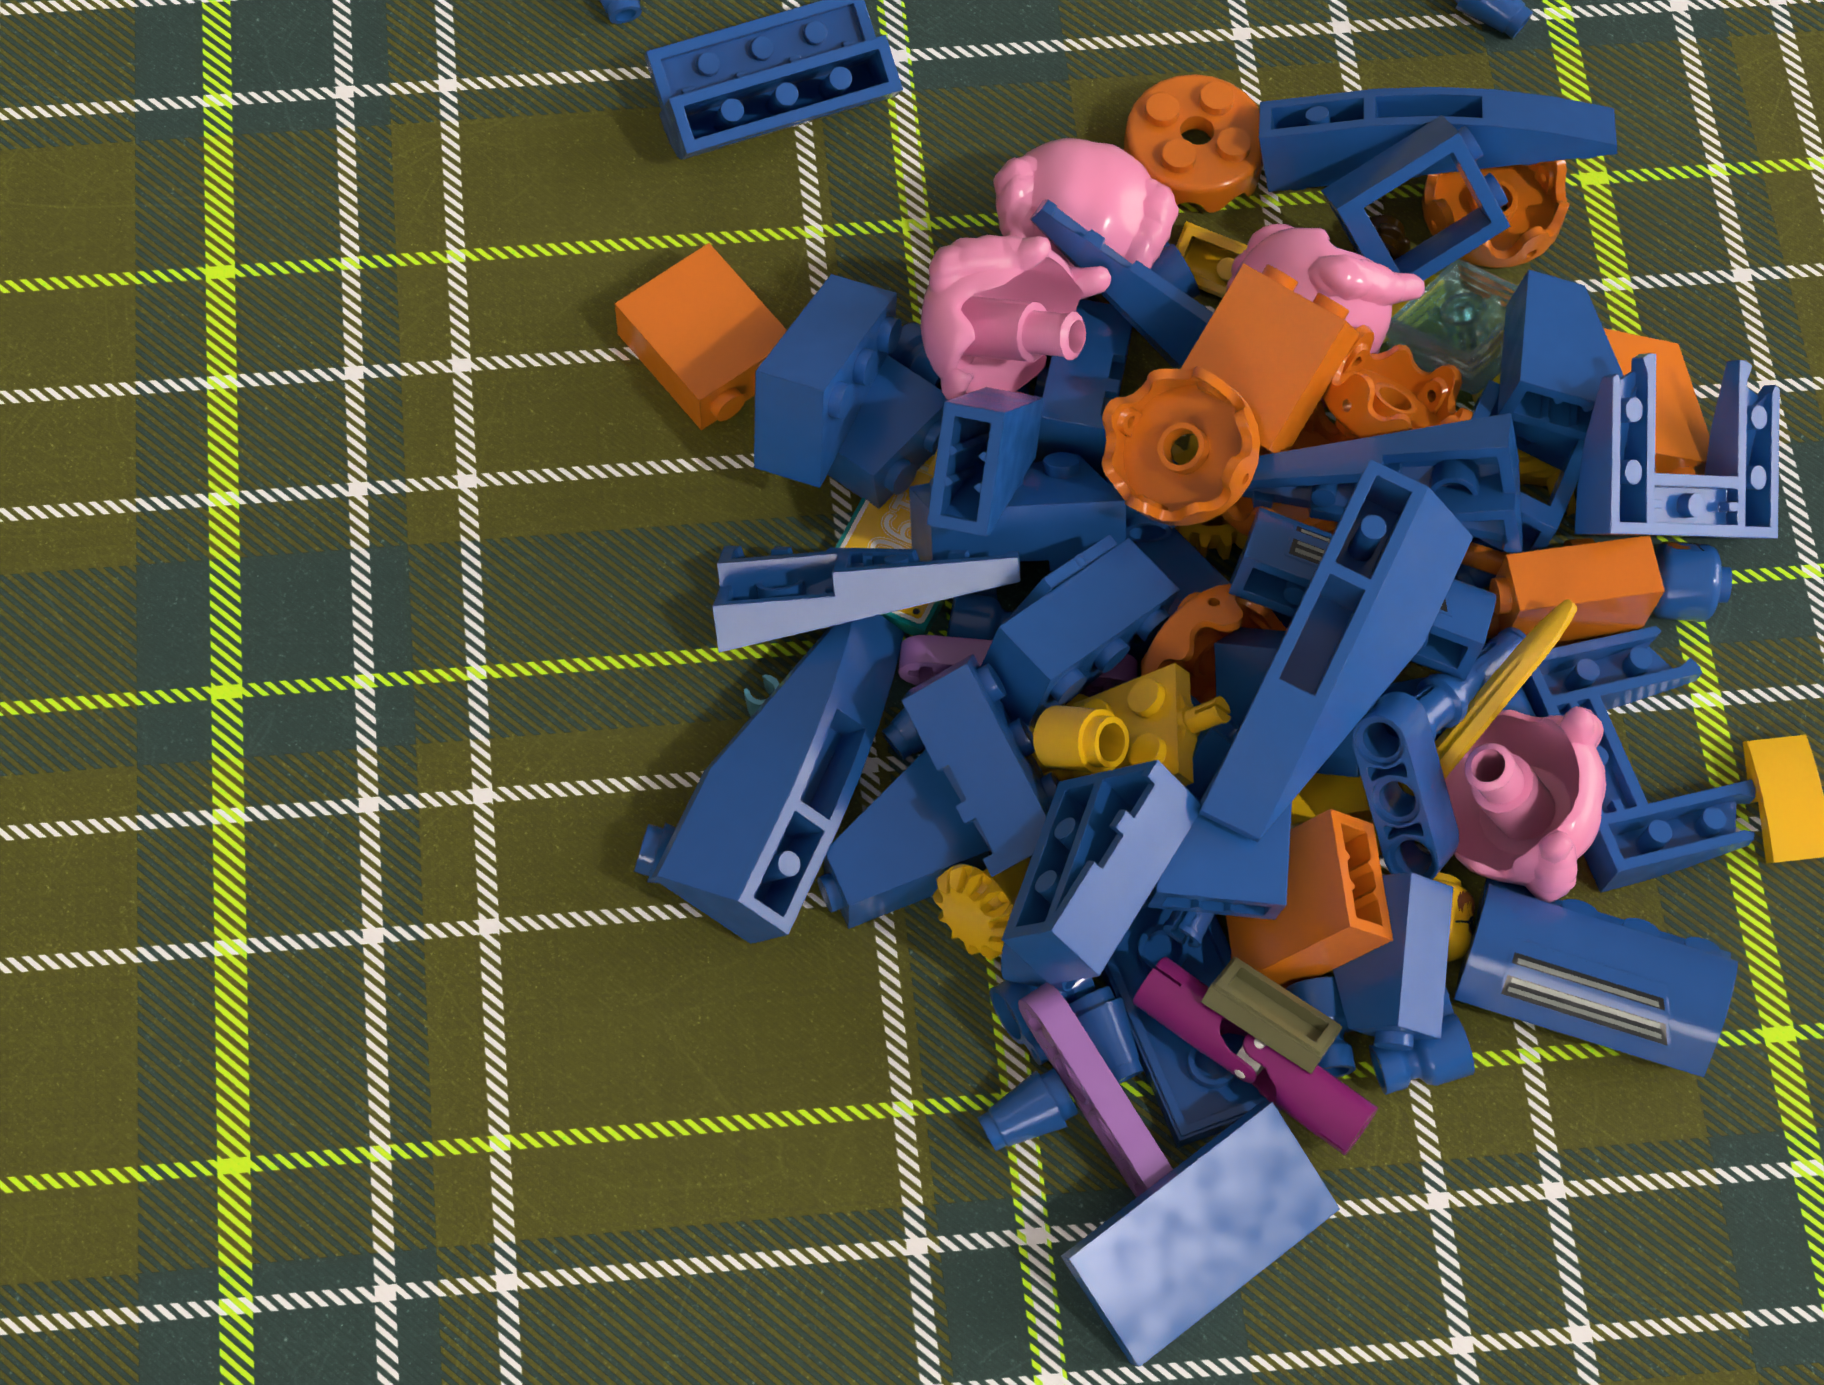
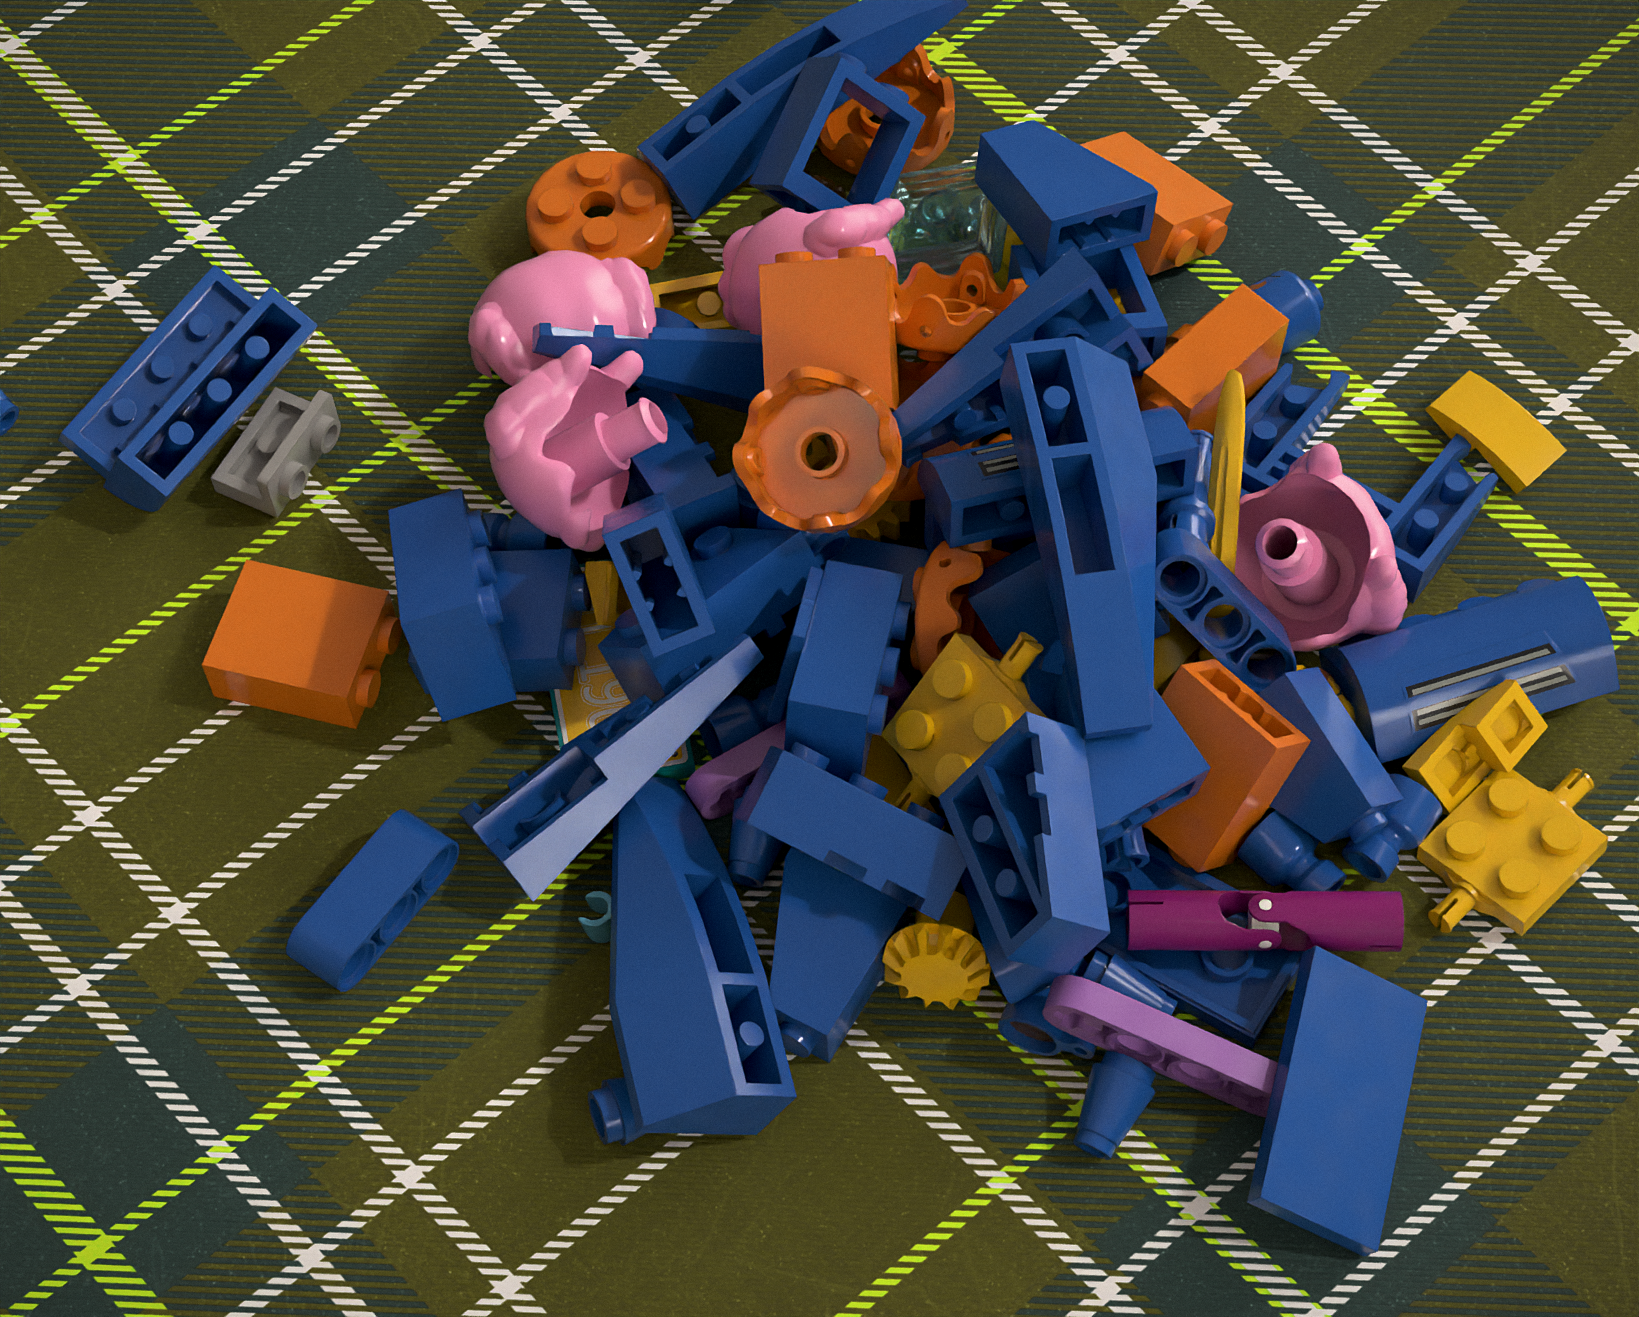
camera: 30 degrees left, 5 degrees down
yellow brick [1033,705,1129,773] -> none
olive tile [1201,956,1343,1074] -> none
blue wedge [1575,353,1780,539] -> none
none -> light grey bracket [211,387,341,518]
none -> blue beam [286,809,459,992]
none -> yellow slope [1402,679,1548,815]
none -> yellow plate [1417,768,1609,936]

